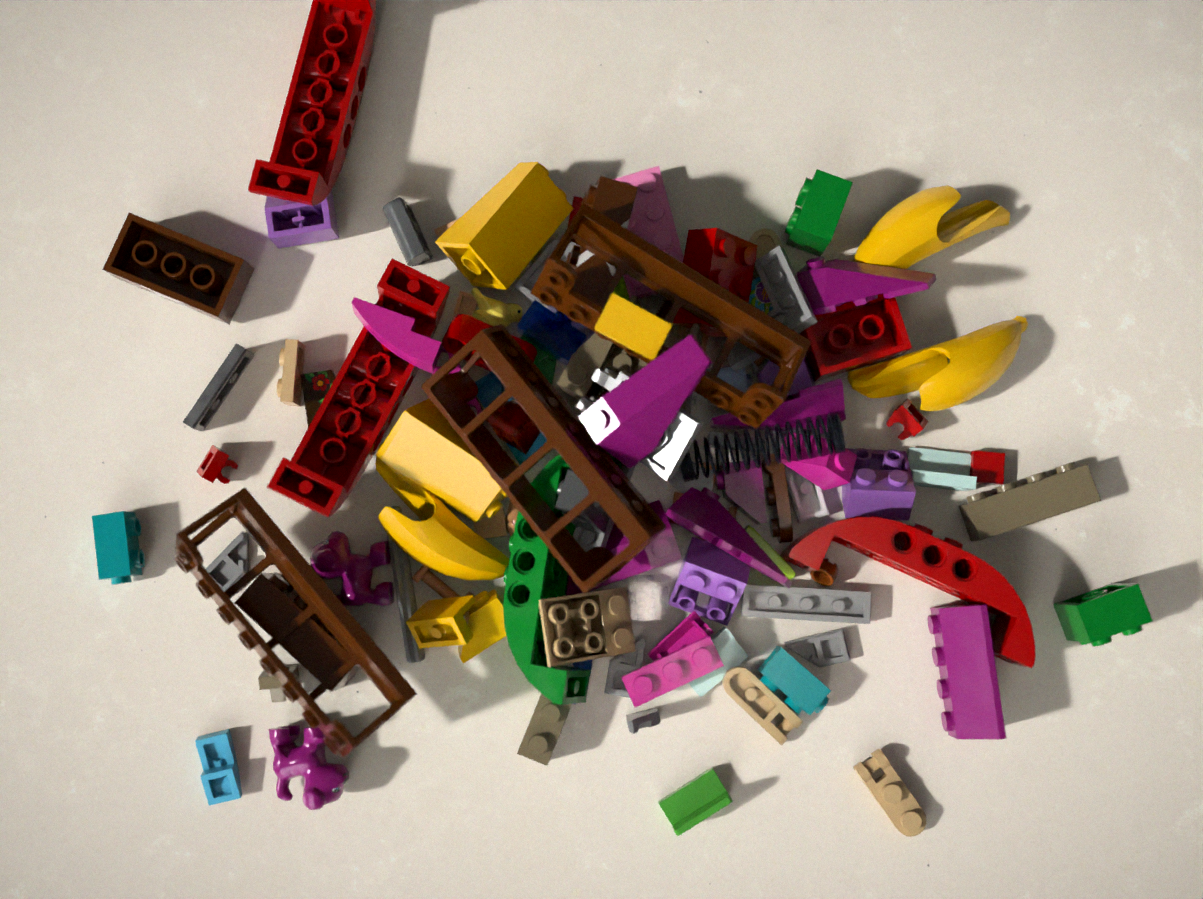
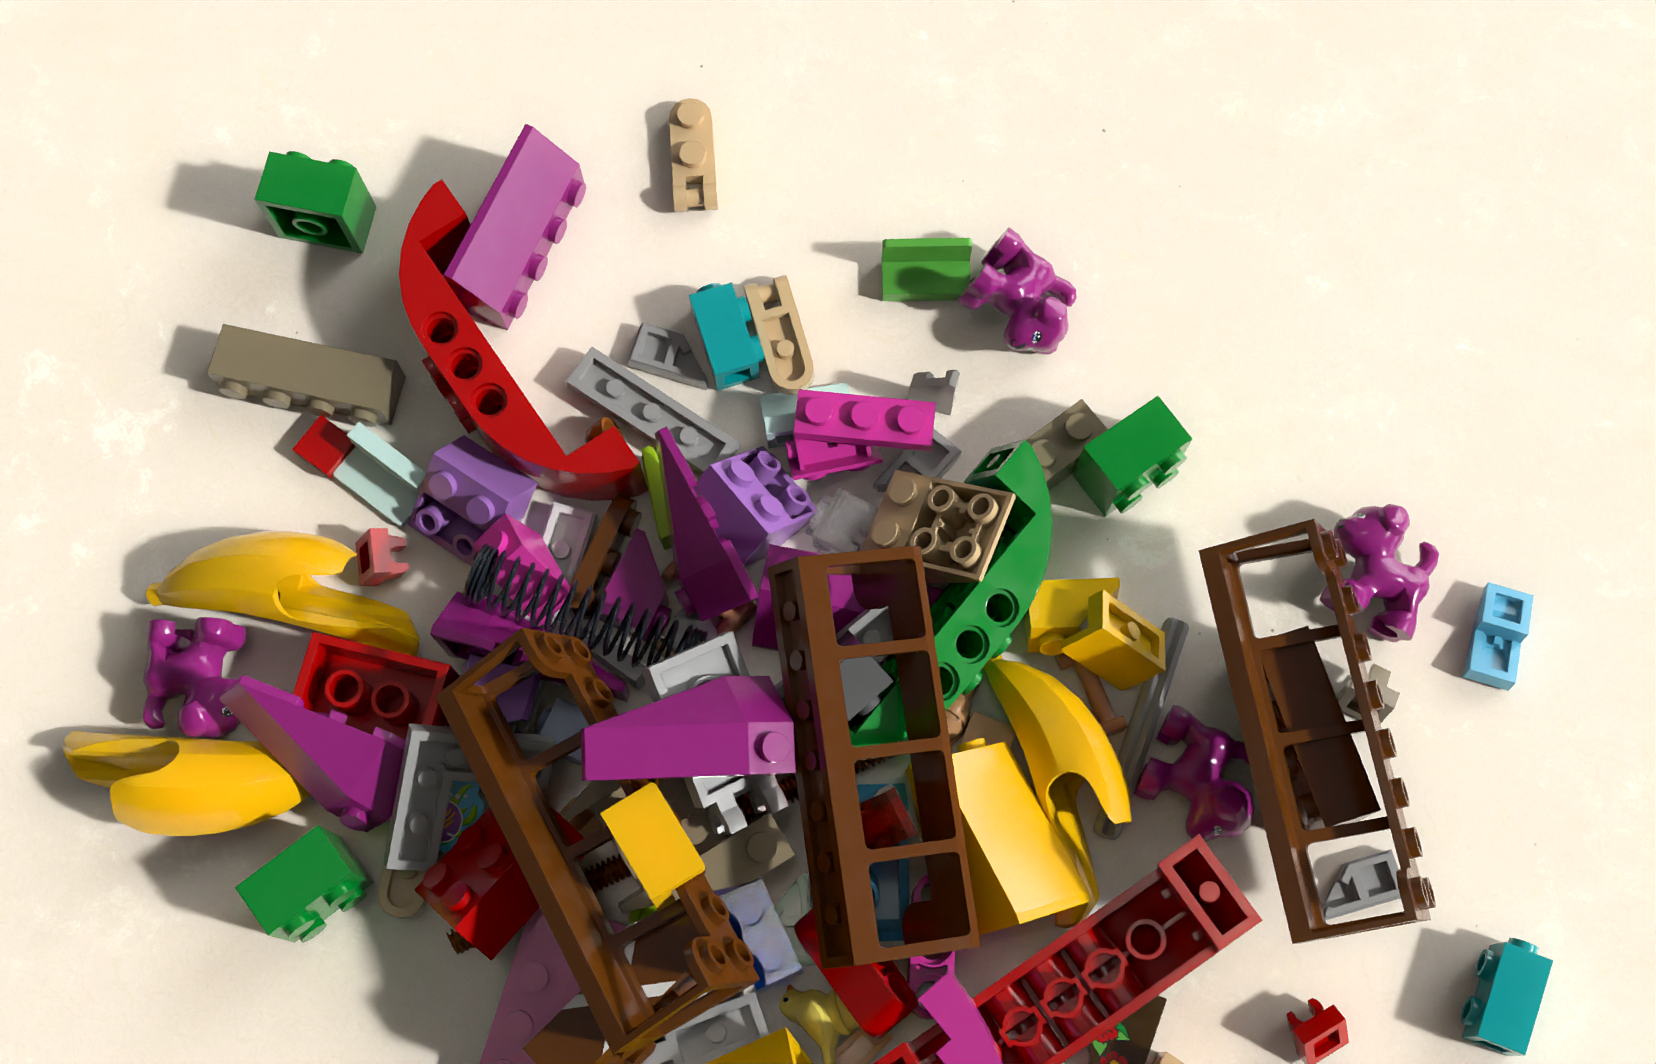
camera: 150 degrees left, 10 degrees down
none -> magenta animal [143,617,246,738]
none -> magenta animal [957,227,1077,355]
none -> green brick [1072,396,1192,517]

